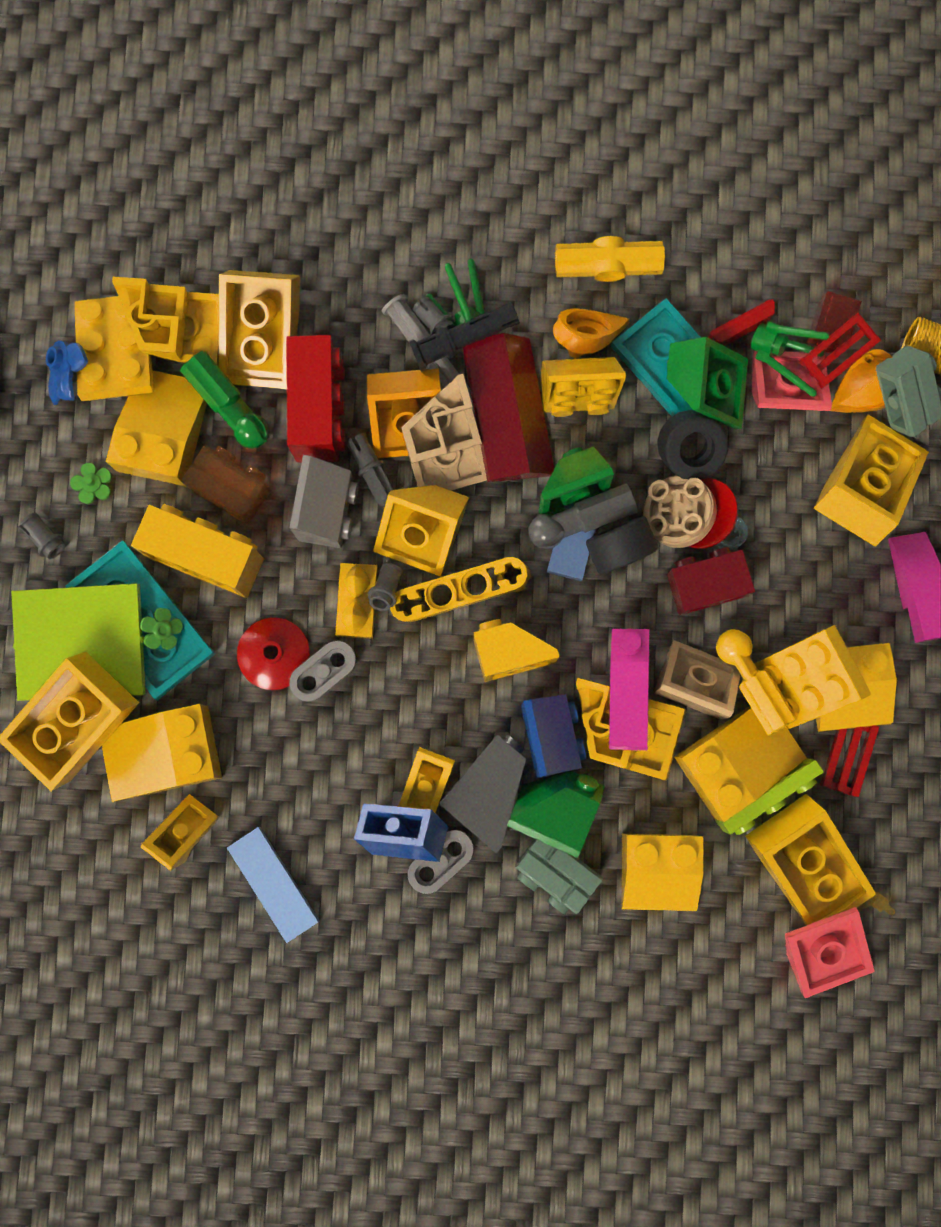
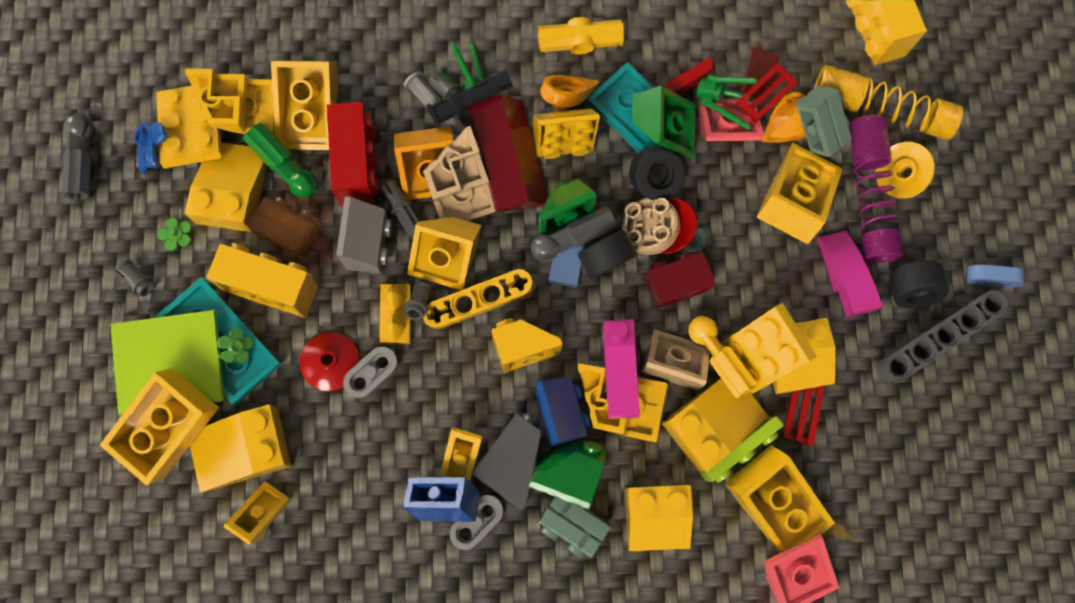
camera: 10 degrees left, 5 degrees down
light blue tile [227,827,319,943] -> none

